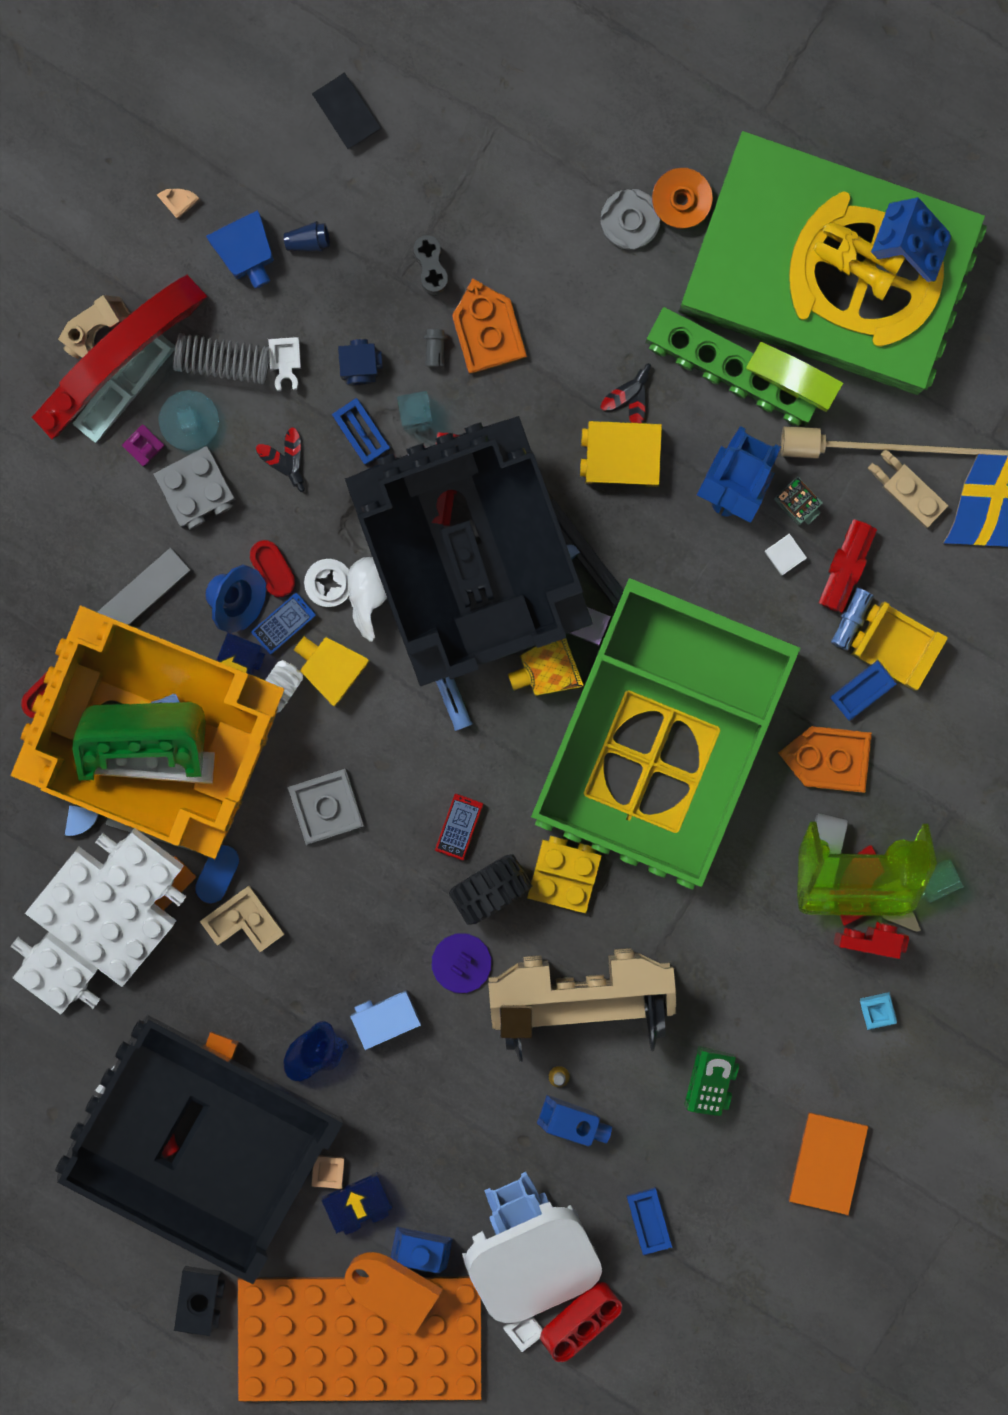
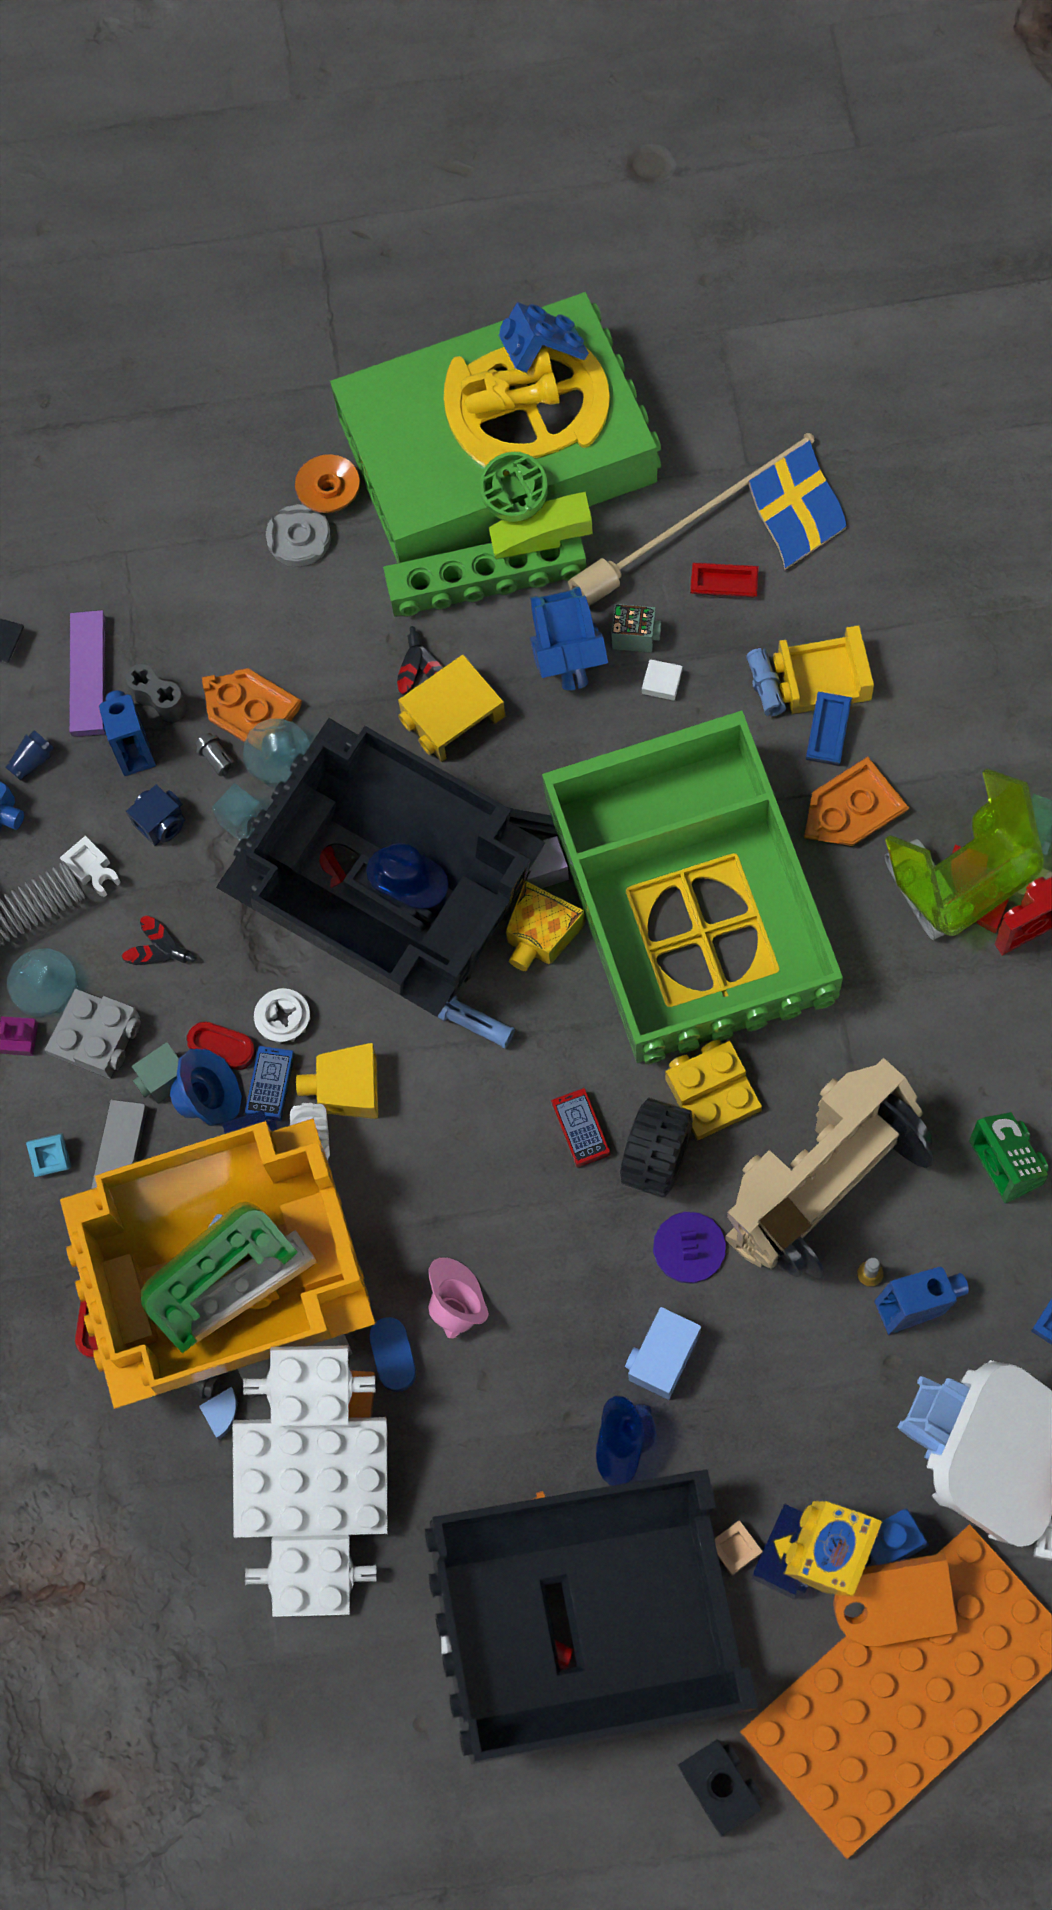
camera: 30 degrees left, 20 degrees down
tan plate [200,885,285,952] -> none
light grey tile [288,769,364,845] -> none
blue tile [332,398,390,466] -> none
white hair [347,557,387,642] -> none
red piece [818,519,877,613] -> none
tan hinge [868,450,948,528] -> none
none -> medium azure tile [26,1133,71,1177]
none -> medium lavender tile [69,610,105,737]
none -> blue torso [99,690,156,777]
none -> sand green brick [132,1042,179,1104]
none -> clear light blue tile [243,719,310,786]
none -> clear blue piece [366,843,448,908]
none -> bright pink piece [428,1258,489,1339]
none -> bright green piece [480,452,548,522]
none -> red tile [690,563,759,597]
none -> yellow slope [784,1501,882,1596]

